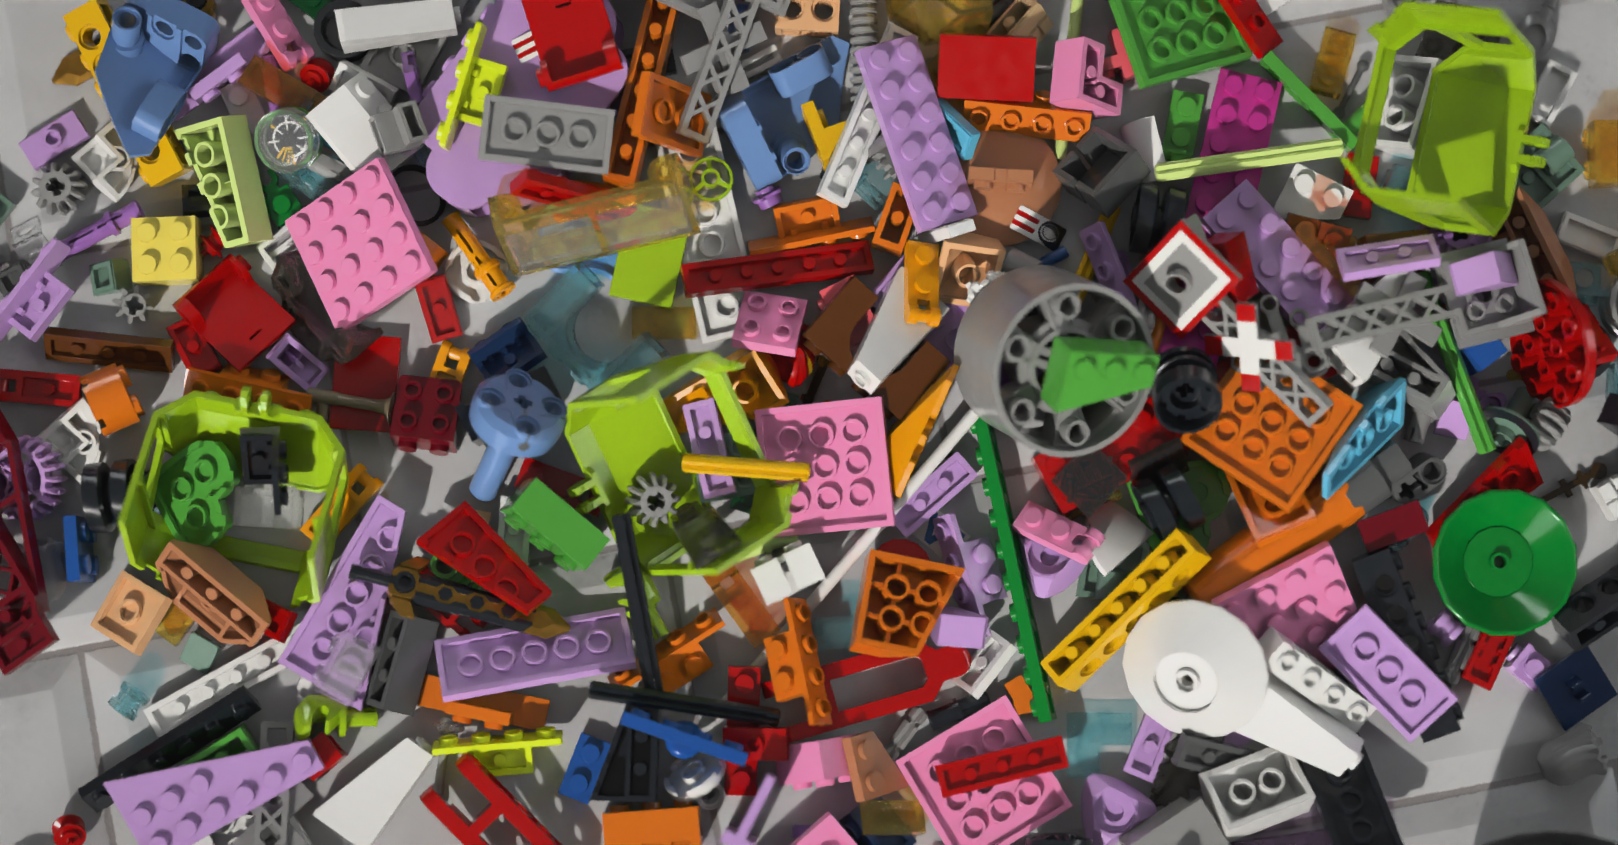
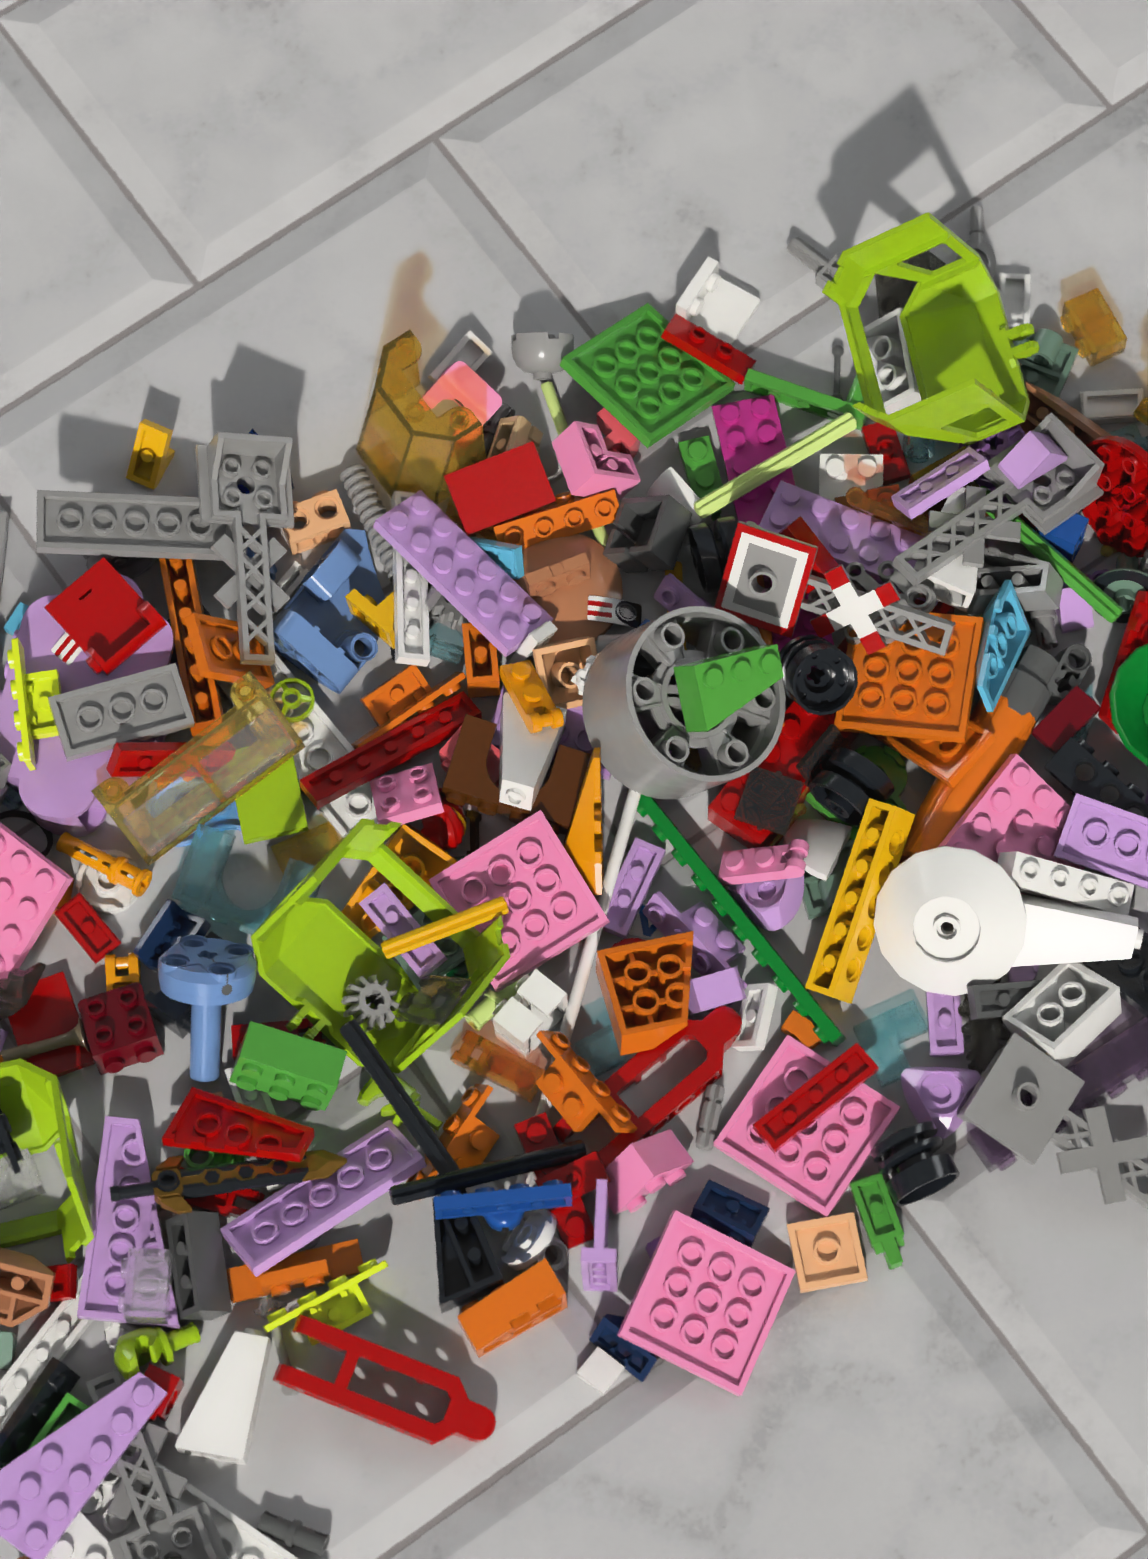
camera: 25 degrees left, 15 degrees down
light orange plate [300,463,384,540] -> none
blue plate [558,732,612,805] -> none
medium lavender plate [752,184,783,211] -> none
nougat wing [841,730,908,802] -> none
clear yellow tile [859,800,926,835] -> none
black axle [926,691,991,731] -> none
clear yellow slope [1308,26,1356,100] -> none

